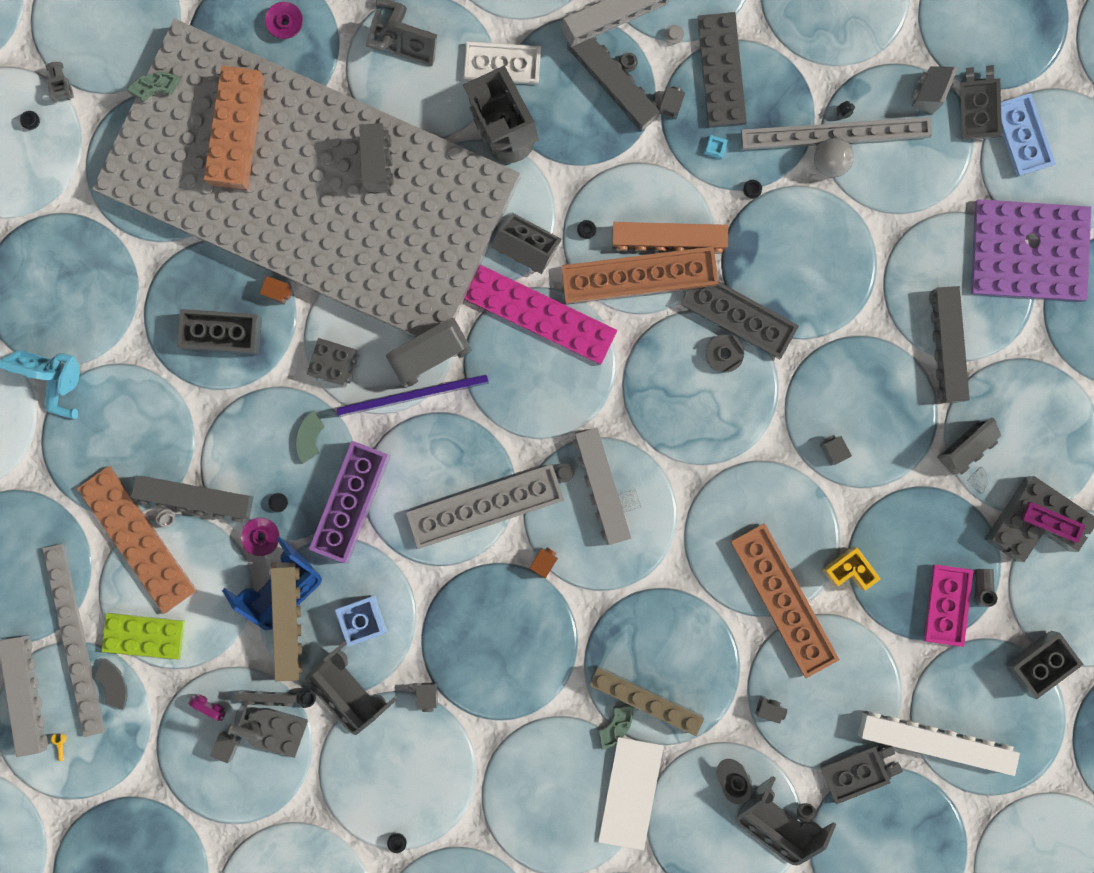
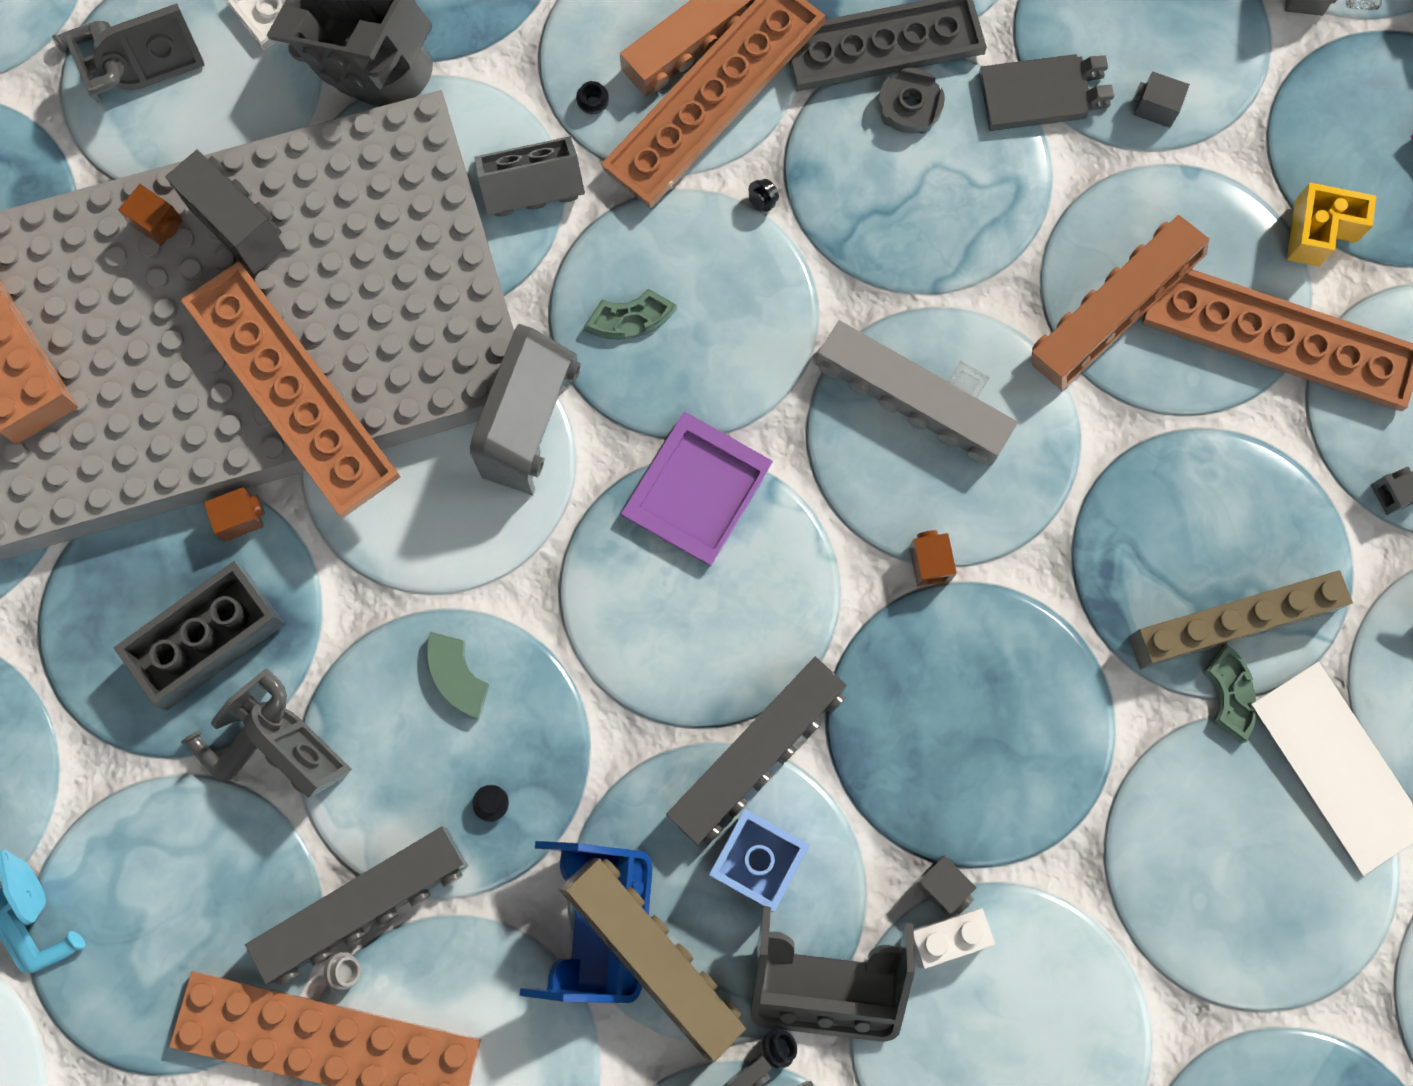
camera: 45 degrees left, 10 degrees down
magenta dish [241,518,280,556] -> none
dark grey brick [307,338,359,387] -> none
medium lavender brick [309,441,391,563] -> none
dark purple tile [336,375,489,417] -> none
light grey plate [406,464,564,549] -> none
dark pink plate [464,265,618,365] -> none
dark grey plate [555,463,574,483] -> none
none -> dark orange brick [118,184,183,246]
none -> nougat plate [181,261,401,519]
none -> dark grey plate [181,668,352,798]
none -> sand green tile [584,289,677,340]
none -> medium lavender piece [621,411,773,567]
none -> dark grey brick [666,656,847,846]
none -> black plate [748,179,779,212]
none -> white brick [914,908,995,969]
none -> dark grey tile [979,54,1114,131]
none -> nougat brick [1032,214,1210,391]

